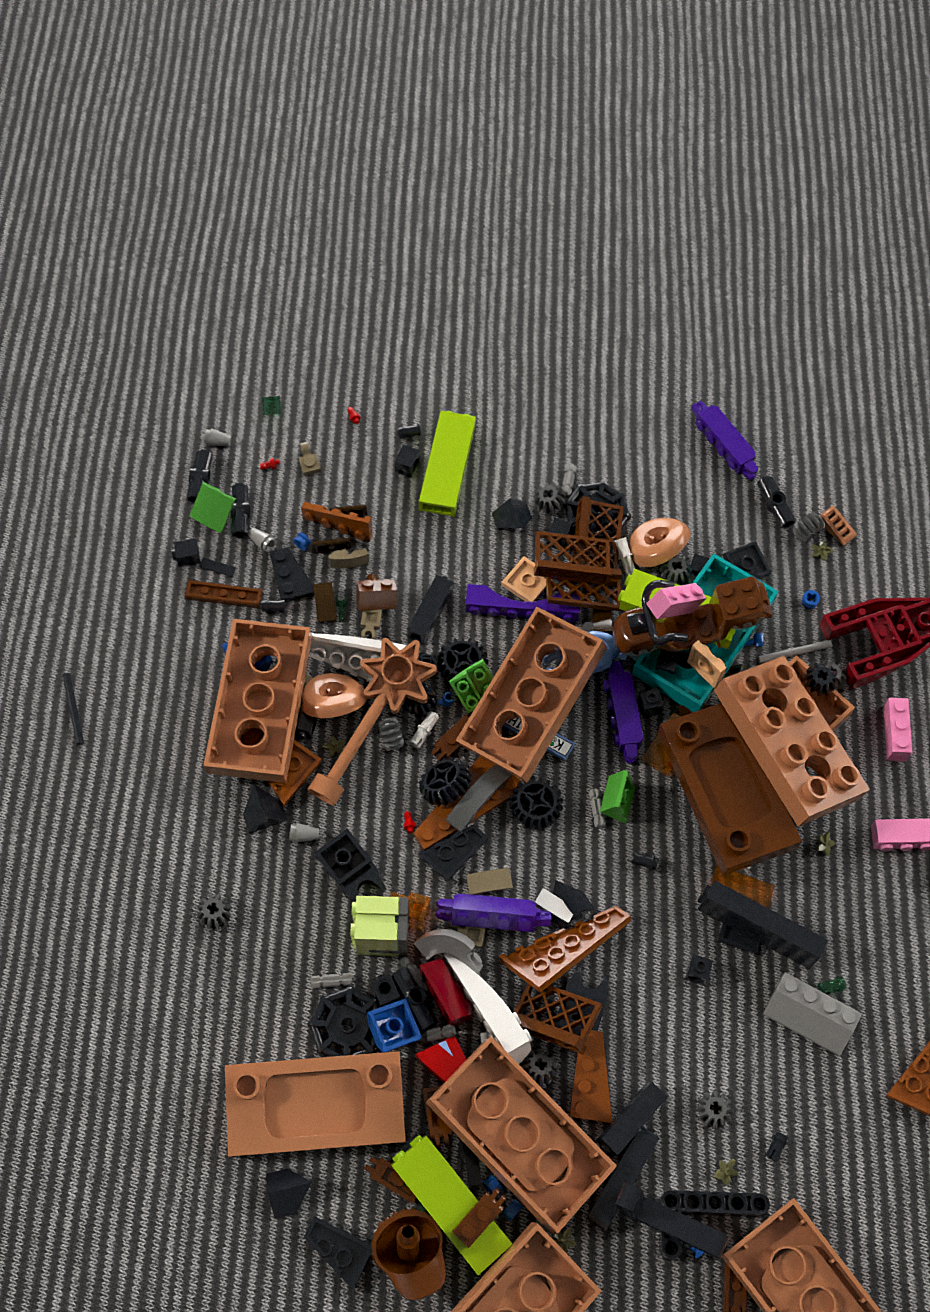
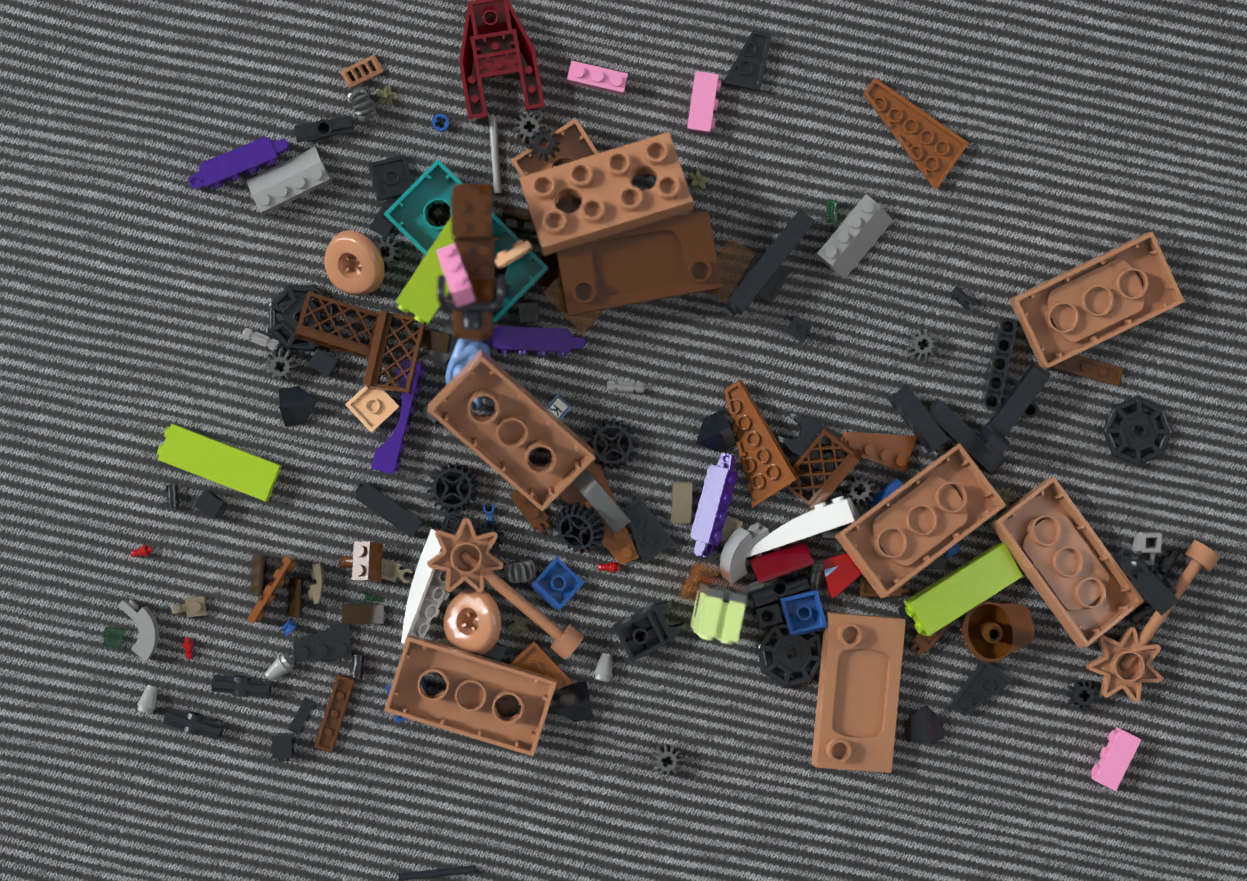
camera: 75 degrees left, 25 degrees up
bright green slope [190,482,236,533] -> none
light grey axle [311,973,352,988] -> none
white axle [409,711,439,749] -> none
bright green slope [449,659,494,713] -> none
reddish brown hinge [452,1188,507,1248] -> none
blue axle [502,1199,523,1222] -> none
reddish brown fence [534,531,612,584] -> none
white sticker [535,888,573,922] -> none
bright green slope [600,770,635,823] -> none
white axle [615,537,635,575] -> none
black pin [632,851,659,871] -> none
olive plant [714,1159,739,1185] -> none
none -> light grey arch [118,599,159,662]
none -> light grey slope [246,147,333,215]
none -> blue slope [531,556,585,611]

